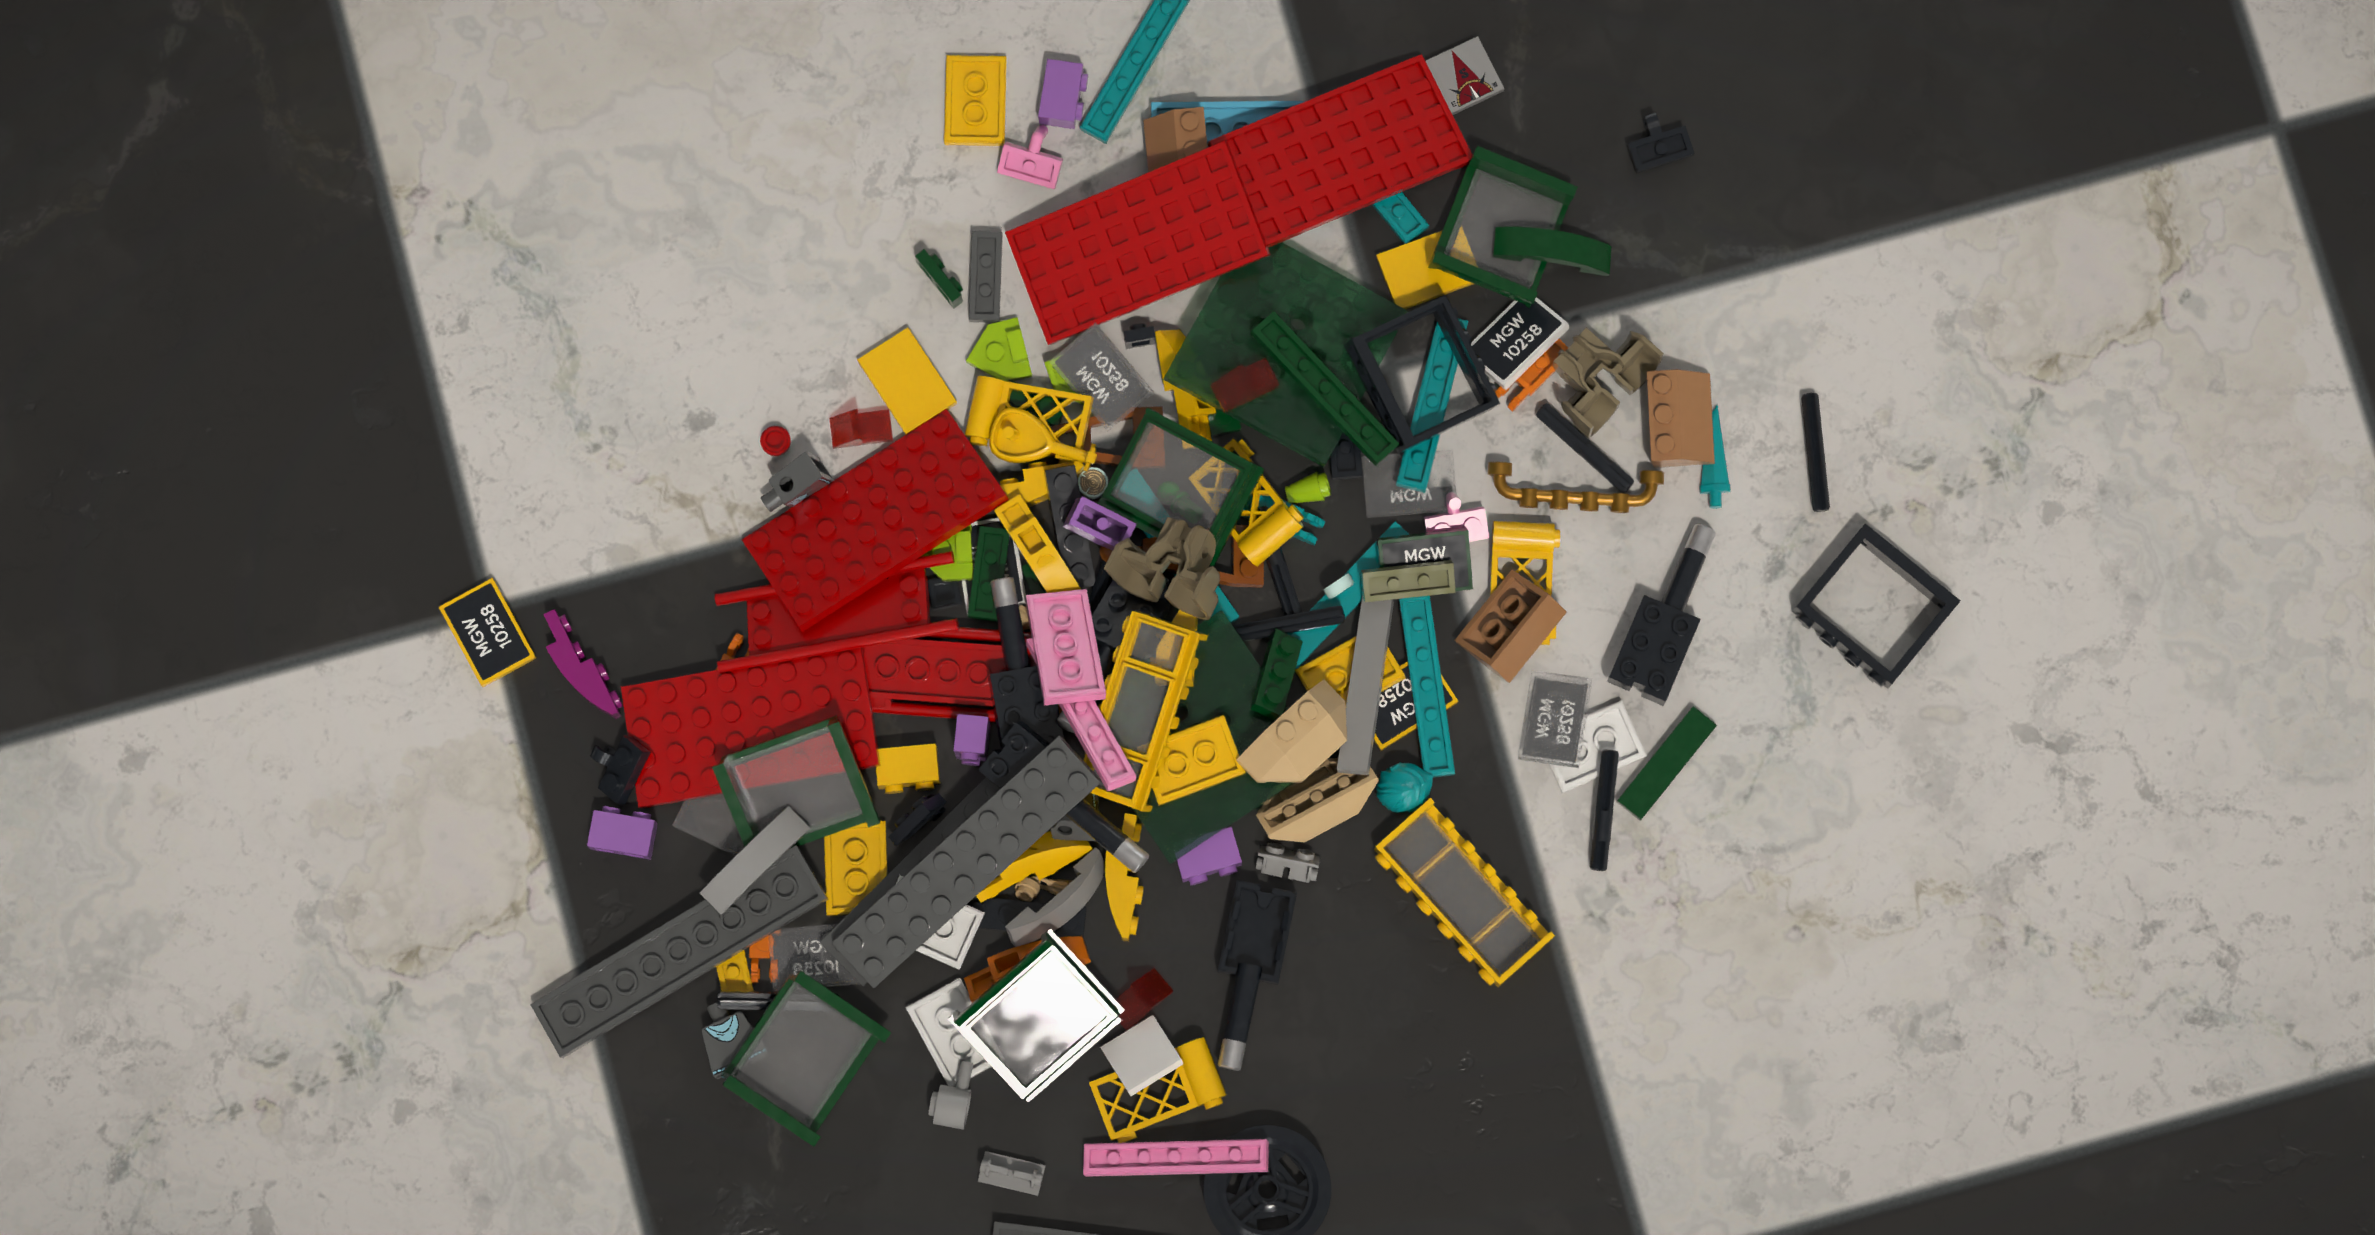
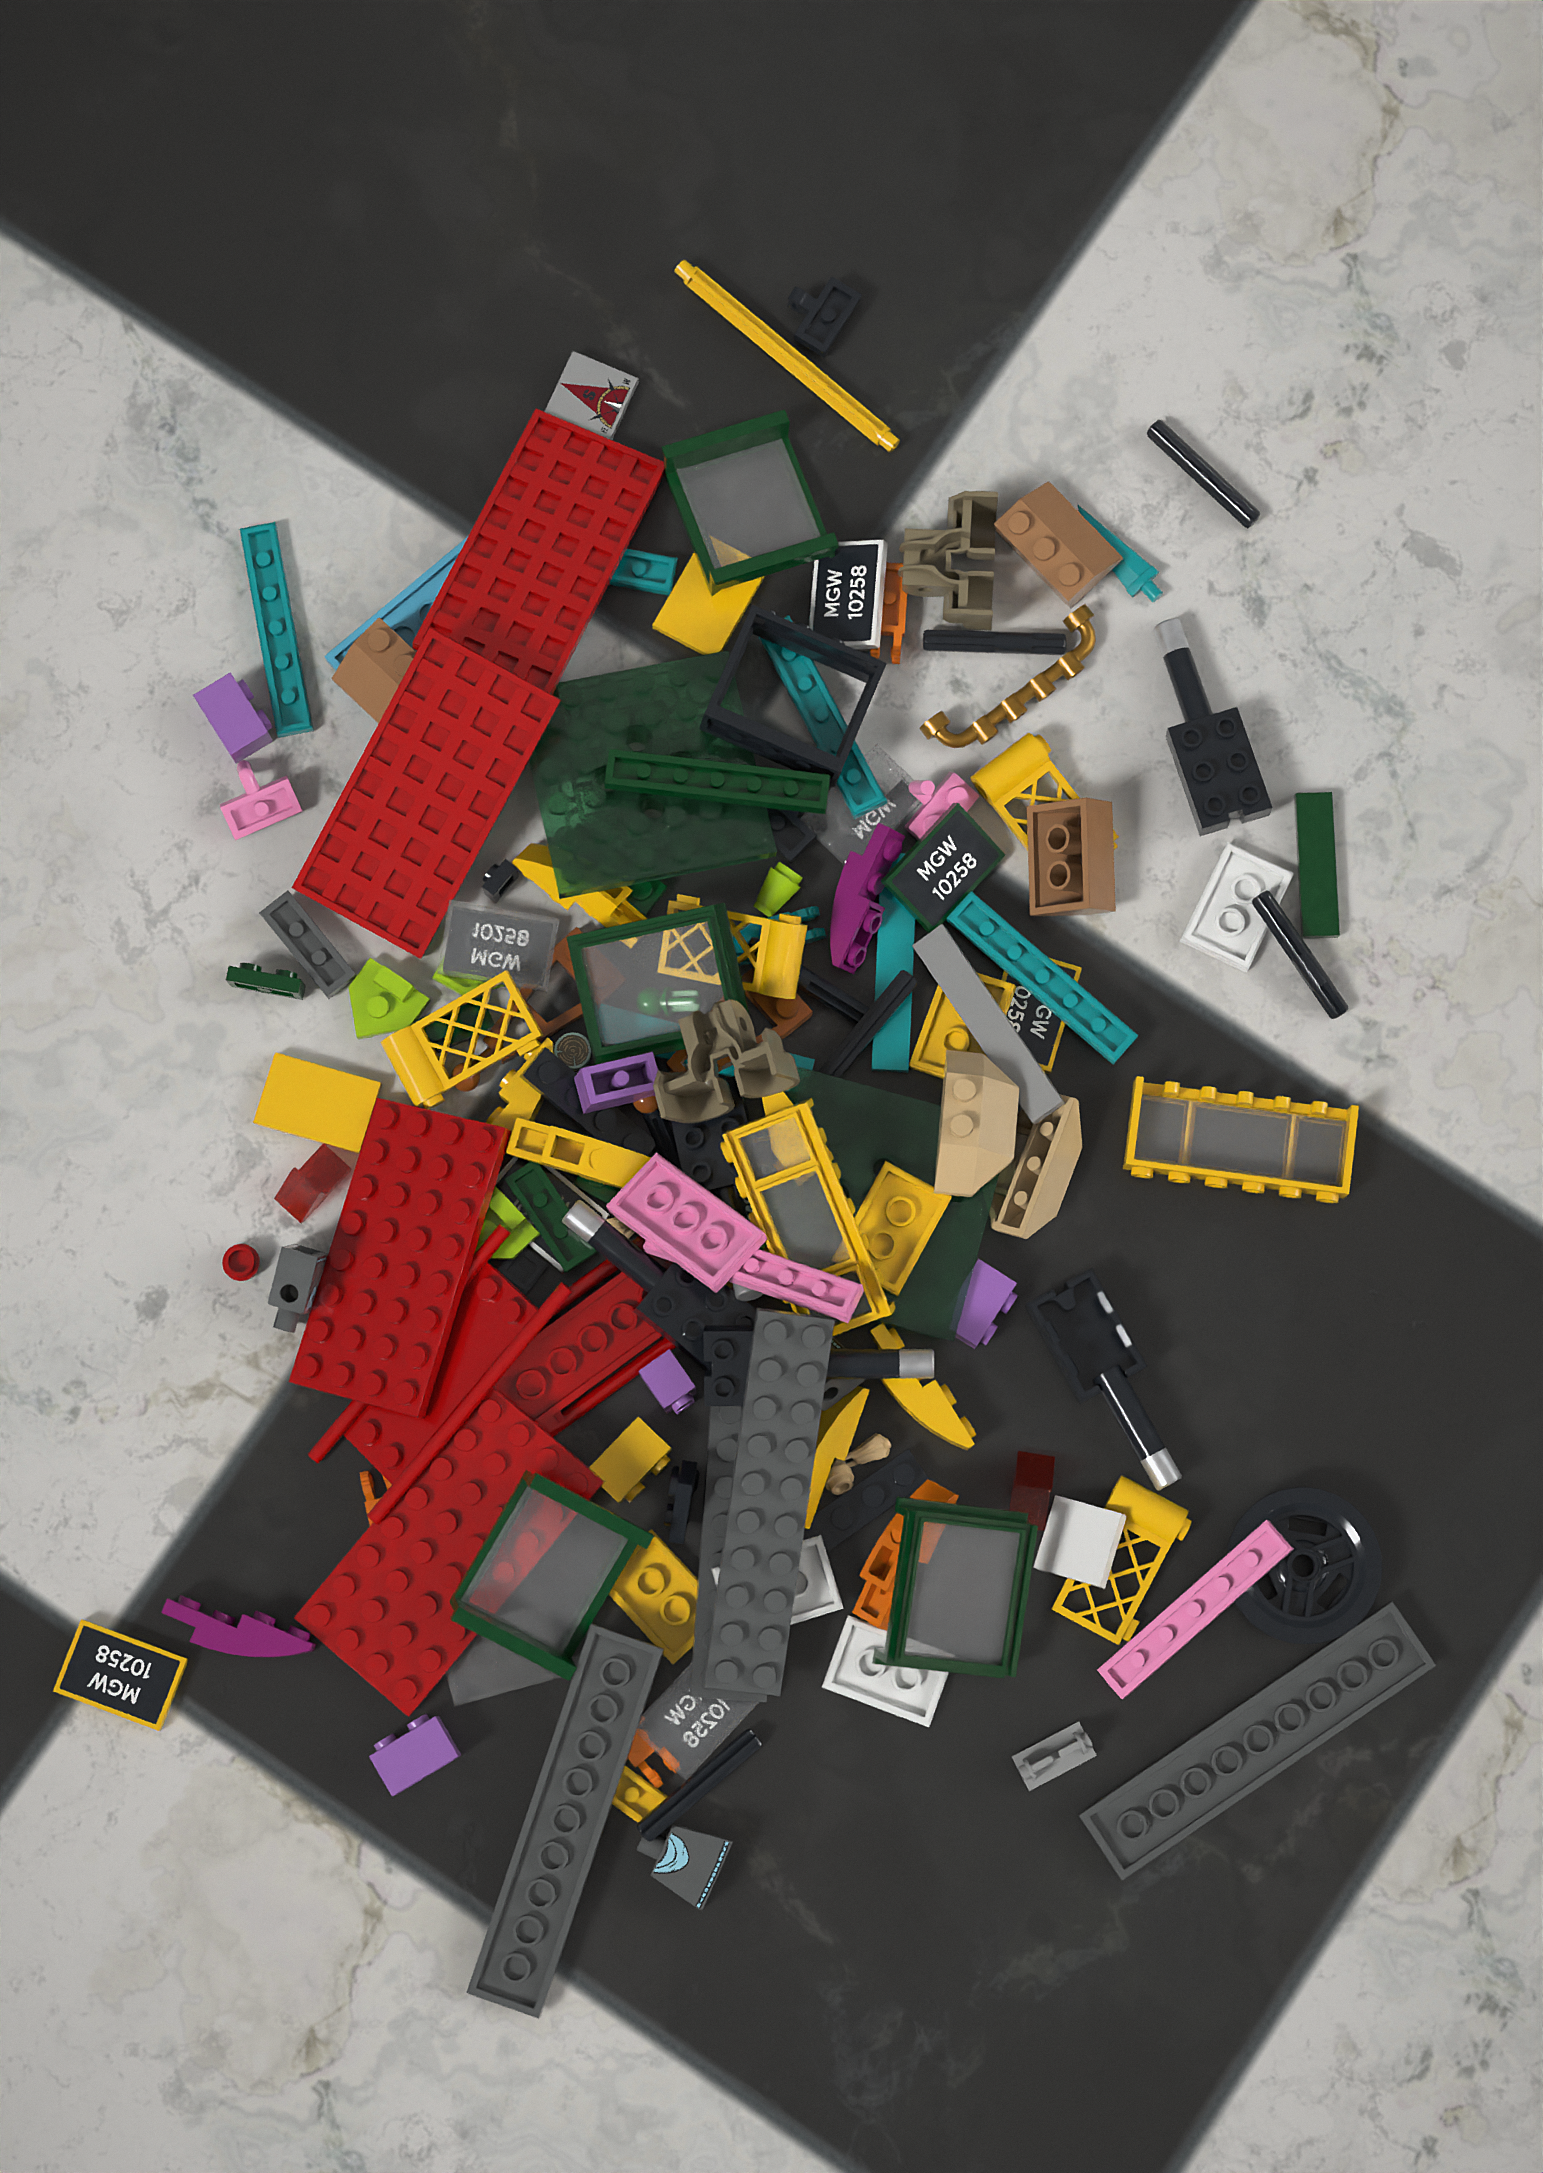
camera: 40 degrees left, 0 degrees up
black plate [590,736,651,804] -> none
light grey slope [700,806,811,915] -> none
clear piece [721,970,891,1147] -> none
light grey piece [929,1061,973,1130] -> none
yellow tile [944,55,1007,146] -> none
yellow piece [989,407,1097,472] -> none
light grey slope [1005,847,1105,947] -> none
clear red slope [1210,358,1280,413] -> none
dark green plate [1250,629,1303,721] -> none
light grey hinge [1256,843,1321,883] -> none
light aqua tile [1323,573,1354,599] -> none
olive plate [1361,560,1456,603] -> none
teal hair [1376,762,1433,813] -> none
dark green slope [1492,226,1612,276] -> none
clear tile [1518,670,1592,768] -> none
black window [1792,524,1961,689] -> none
none -> yellow piece [675,260,900,453]
none -> magenta slope [830,822,905,974]

